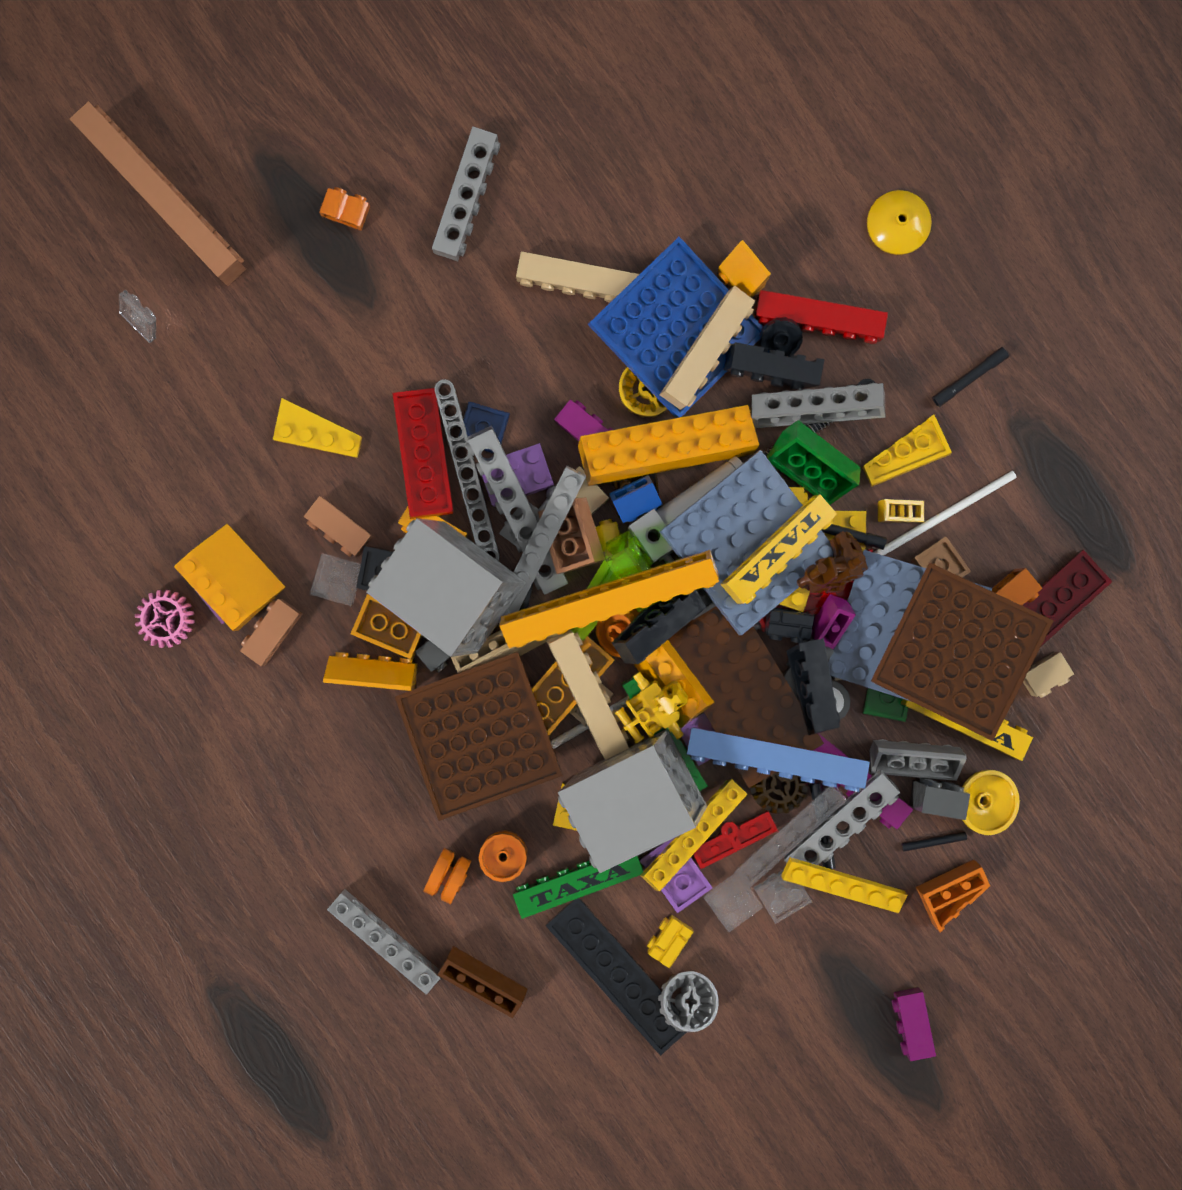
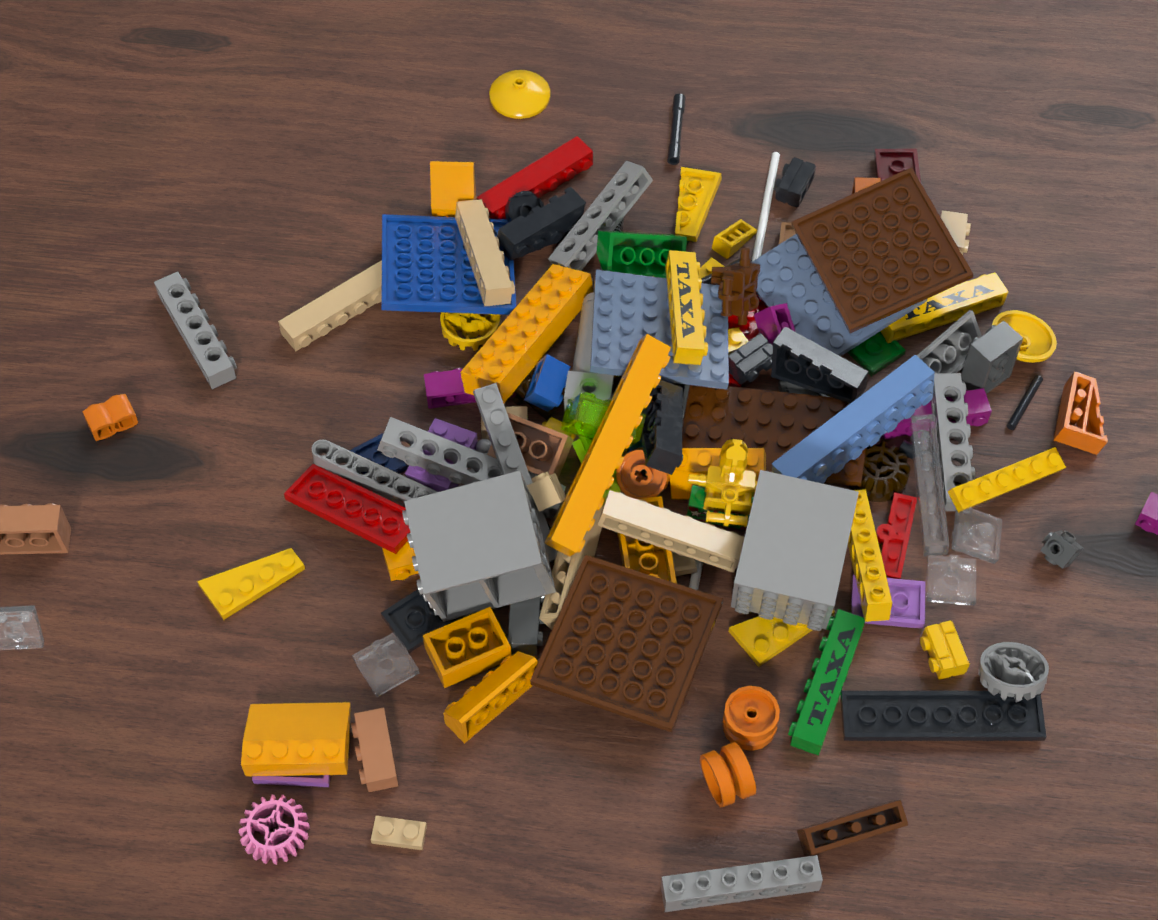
camera: 50 degrees left, 30 degrees down
nougat brick [304,496,374,557] -> none
none -> tan plate [371,816,427,850]
none -> tan brick [527,471,566,512]
none -> black brick [774,157,816,208]
none -> dark grey brick [1040,530,1084,569]

